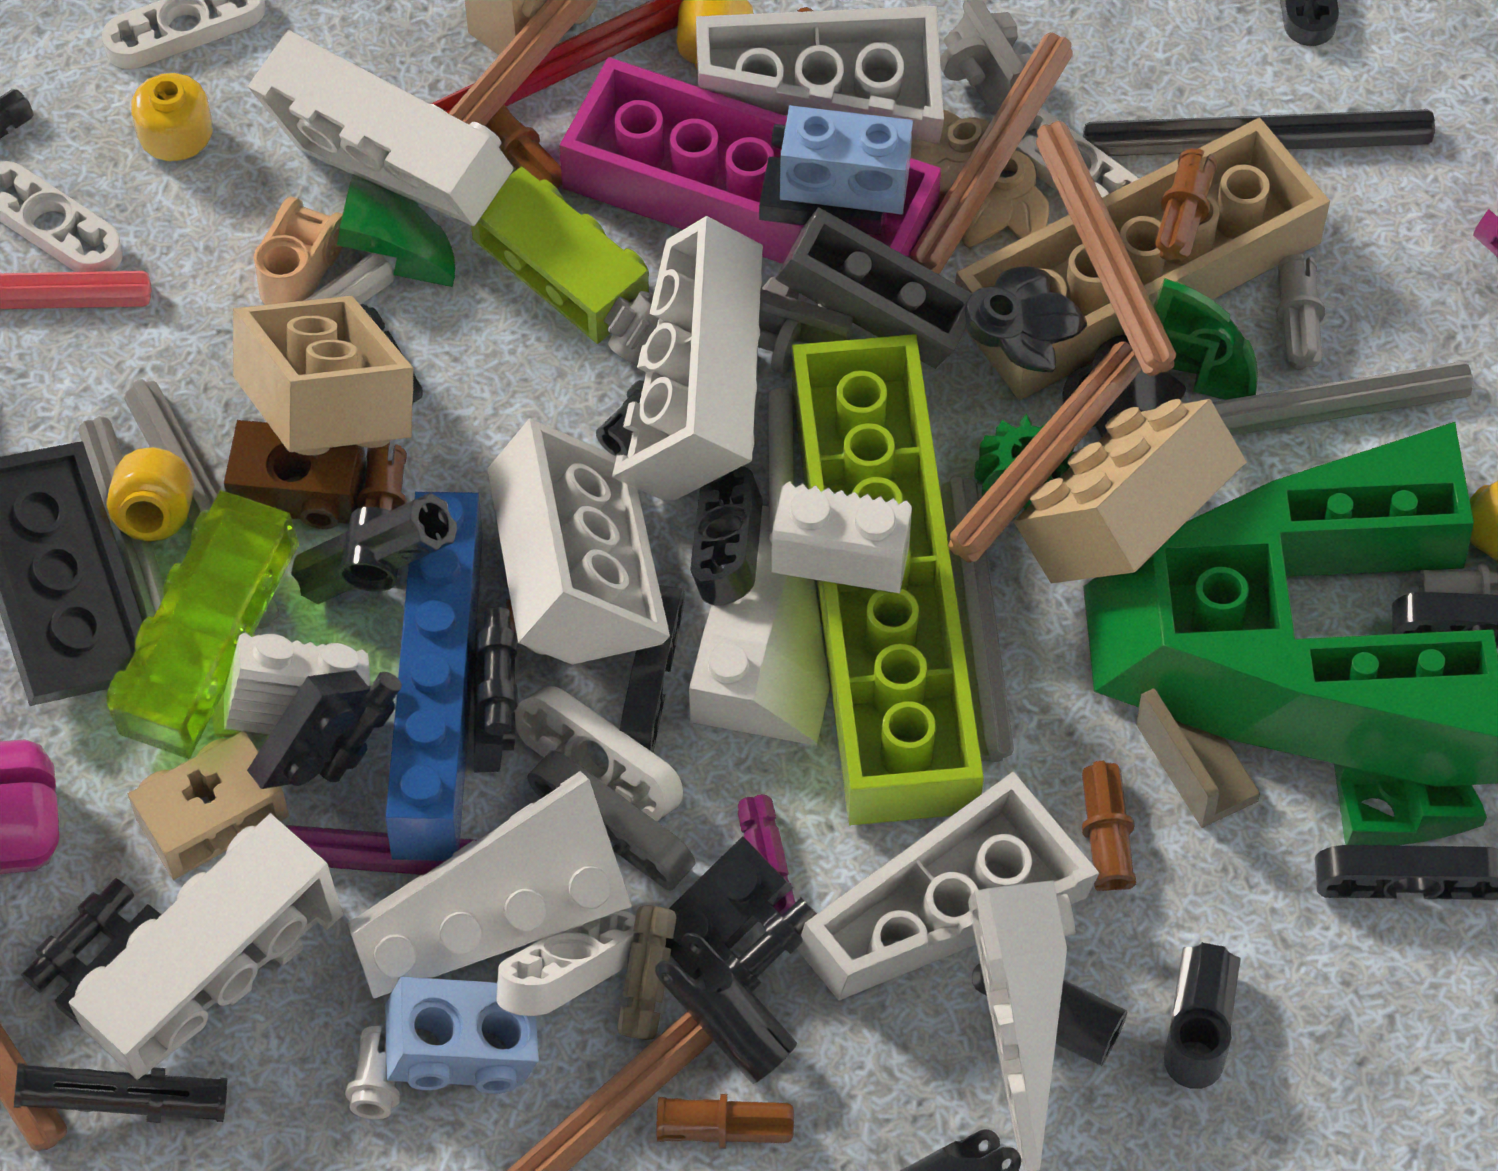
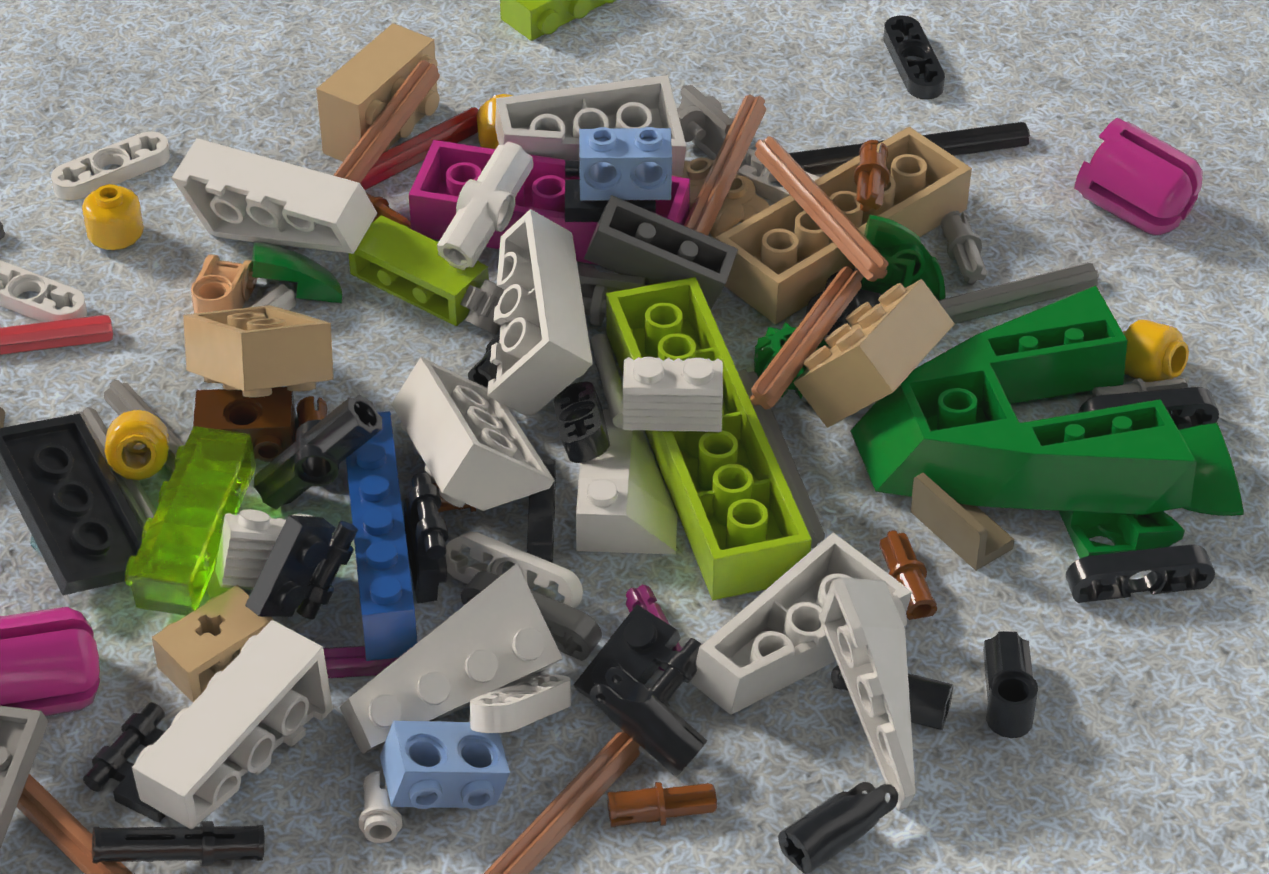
camera: 10 degrees left, 15 degrees down
dark tan axle [617,905,676,1040] -> none
black plate [965,266,1087,372] -> none
none -> white piece [437,141,534,270]

